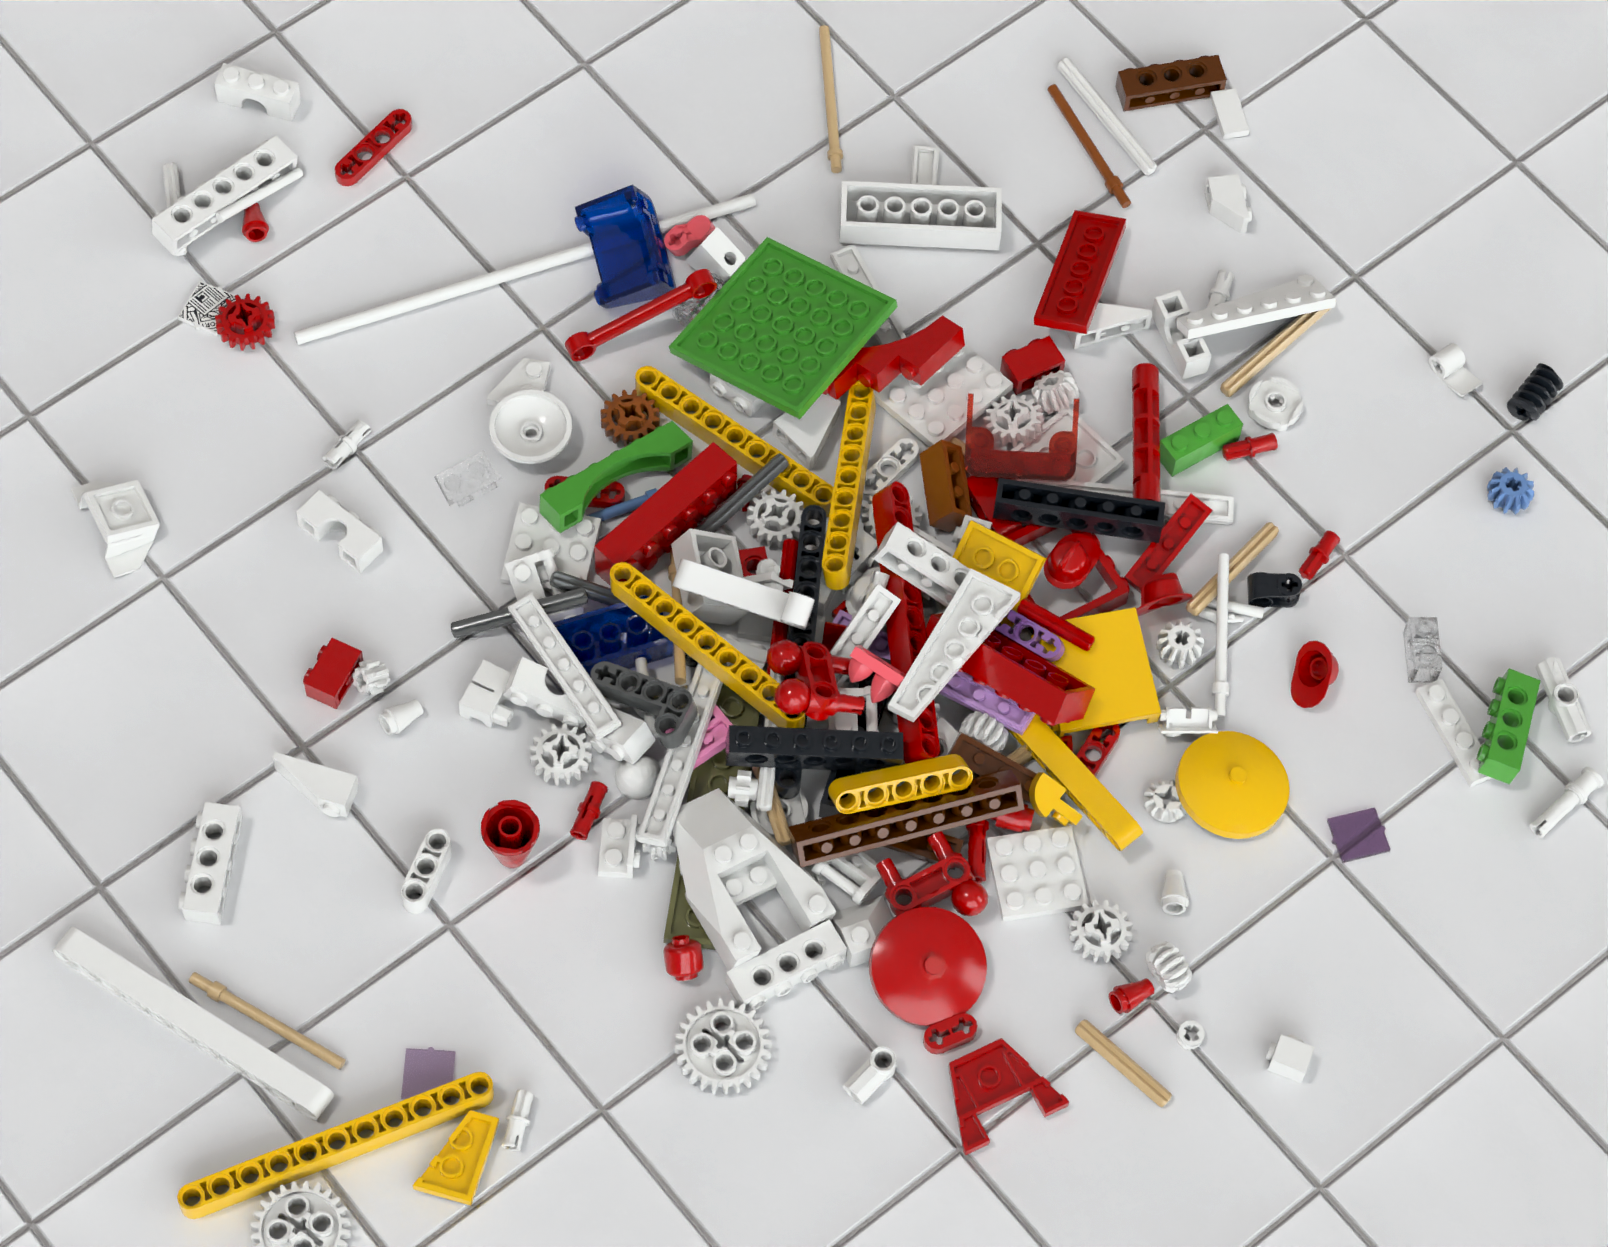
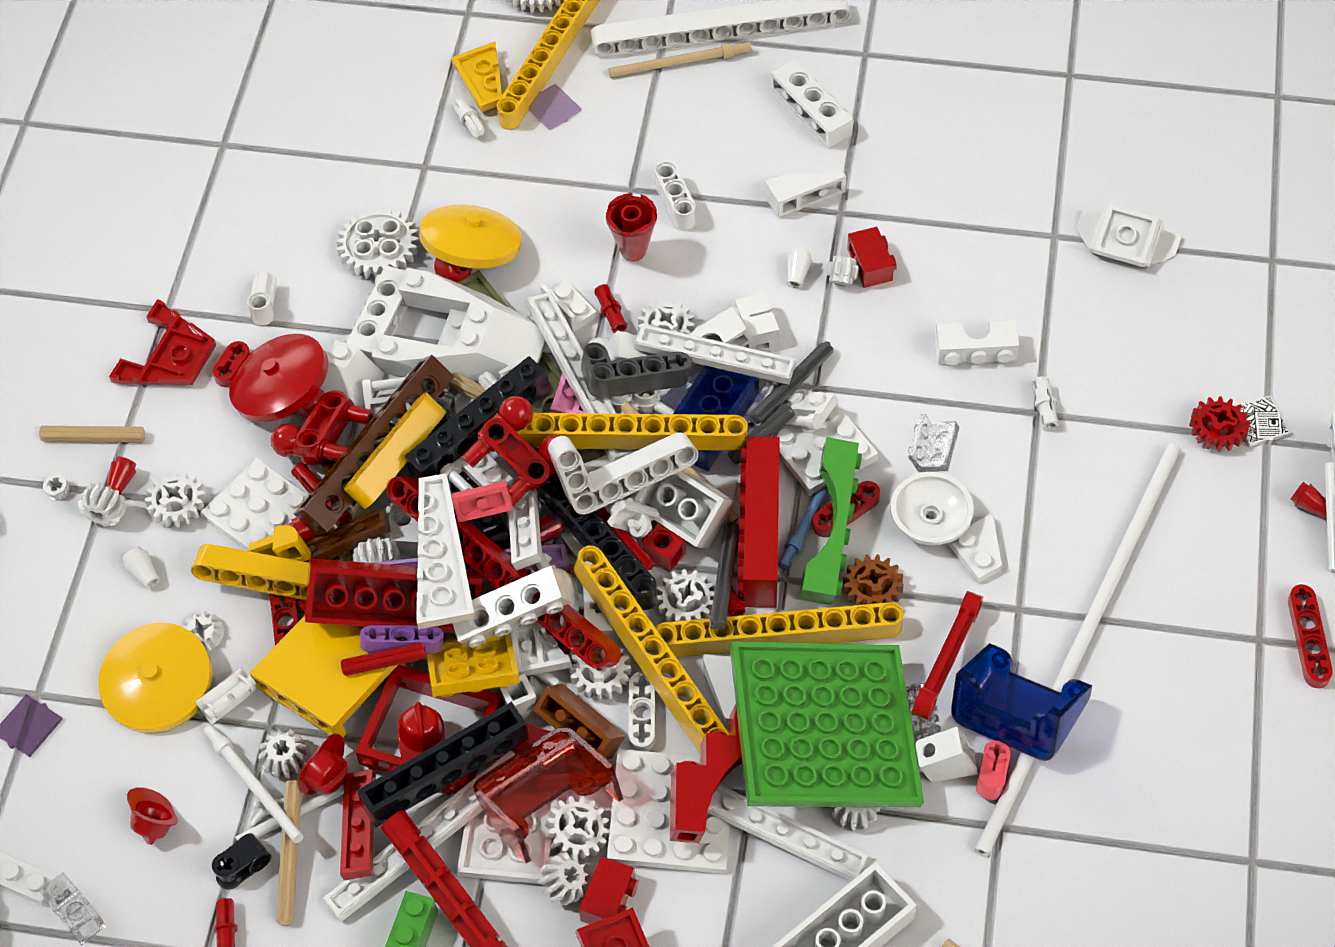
camera: 145 degrees right, 5 degrees down
none -> yellow dish [419,204,522,269]

